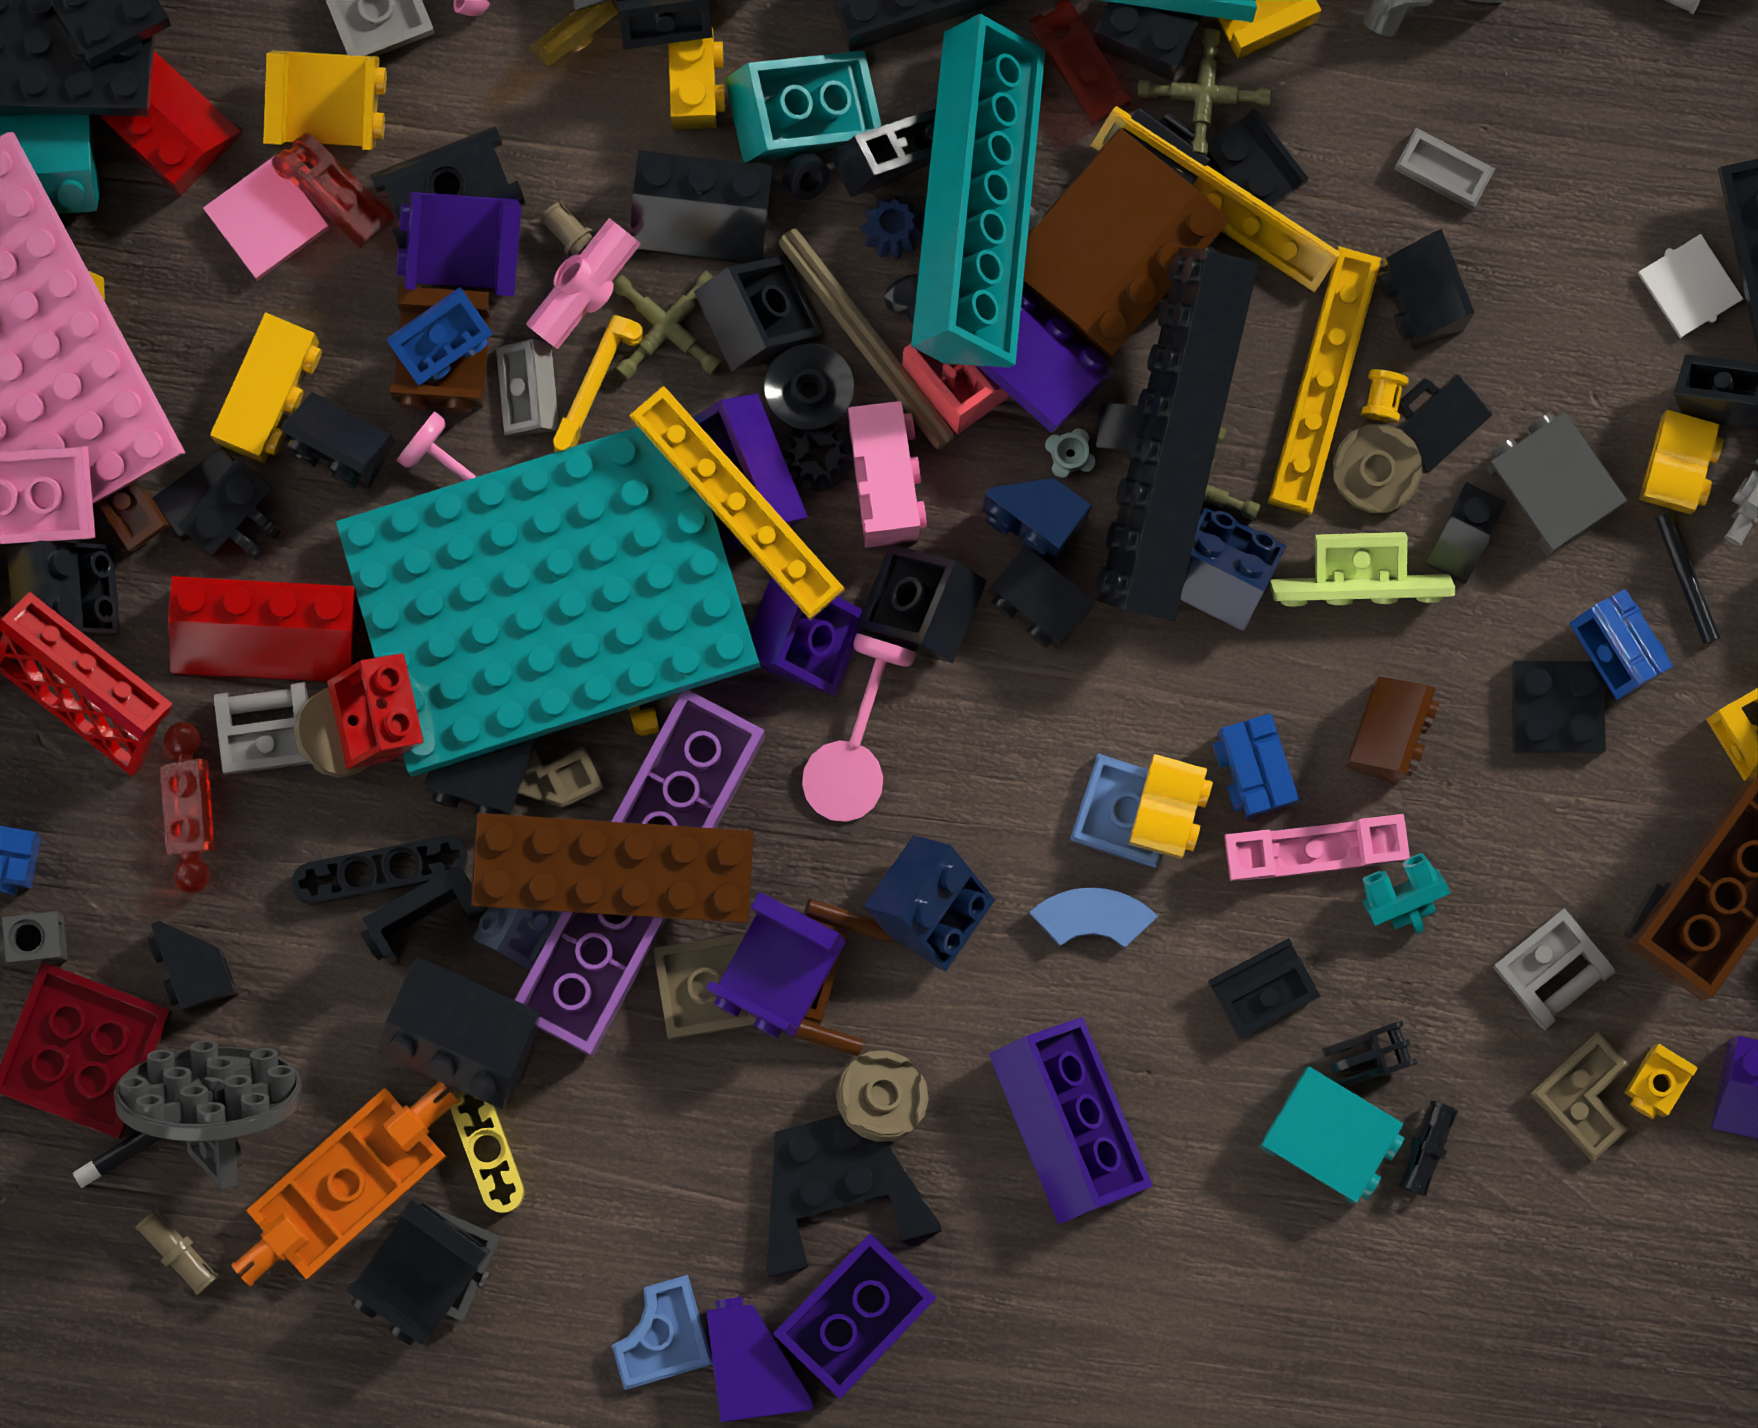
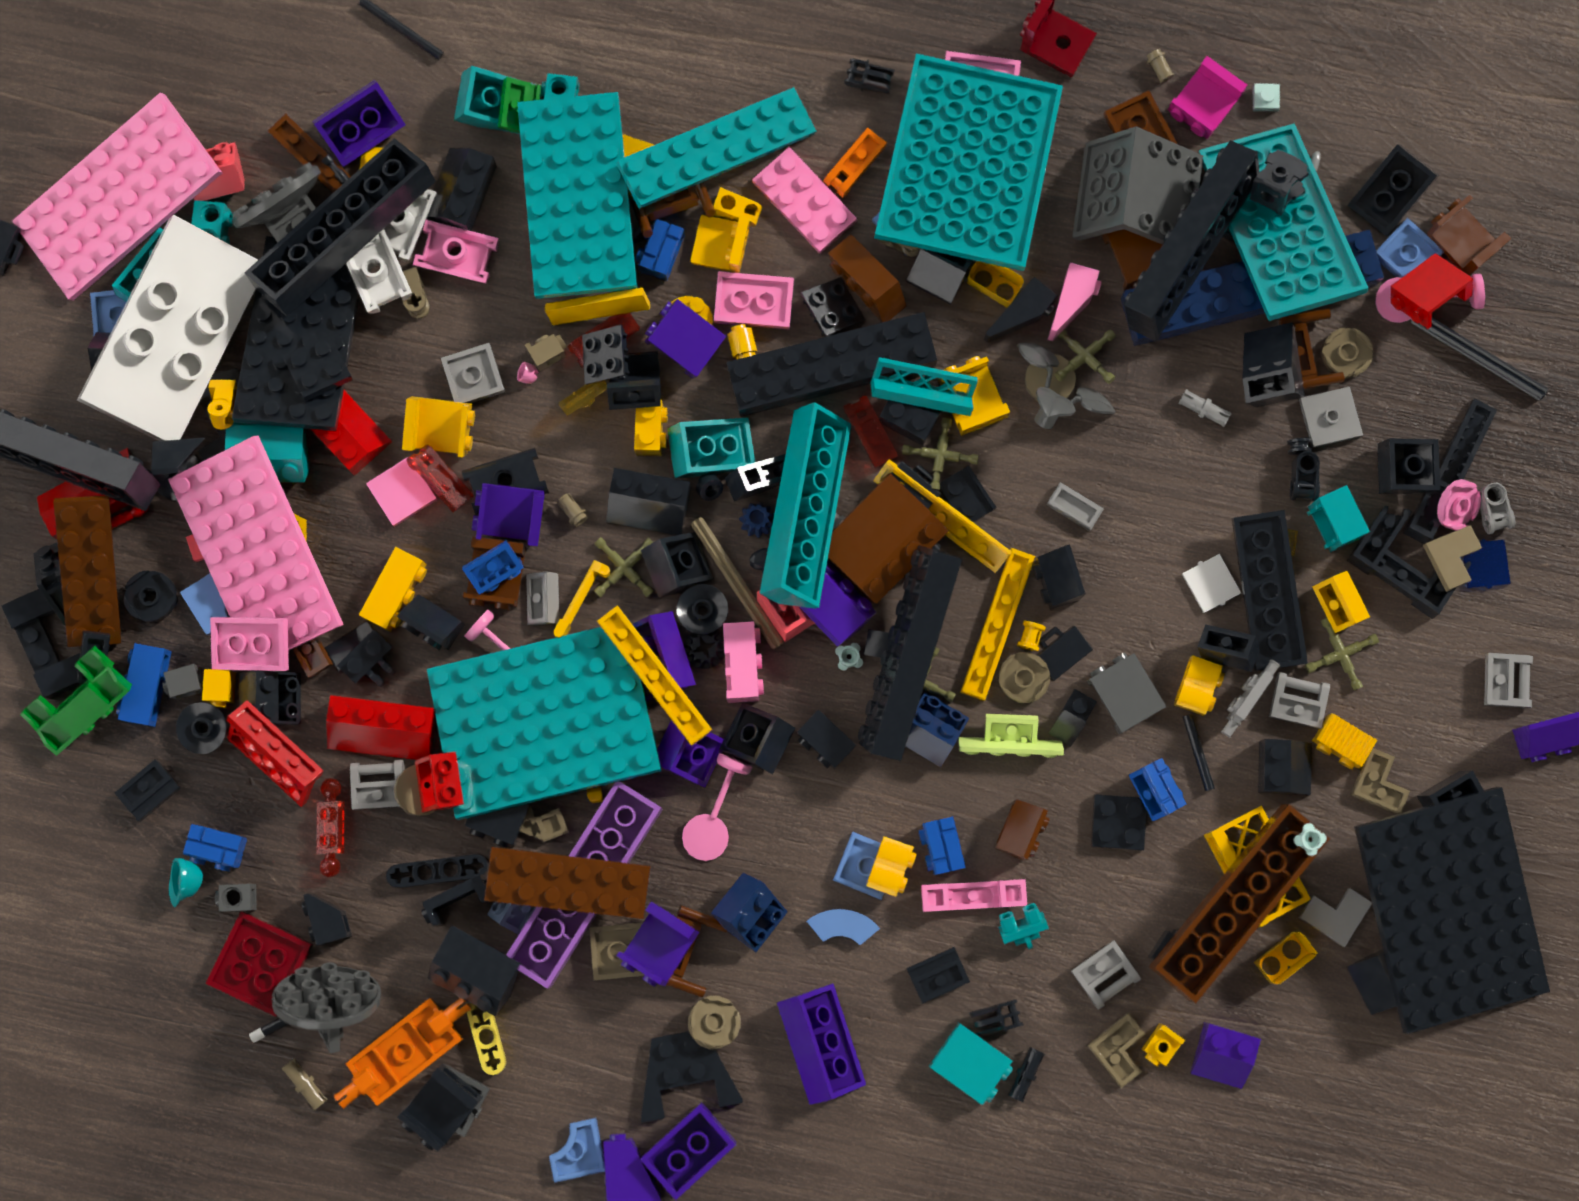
camera: 10 degrees right, 0 degrees up
bright pink piece [526,218,641,349] -> none
dark blue slope [982,478,1091,563] -> none

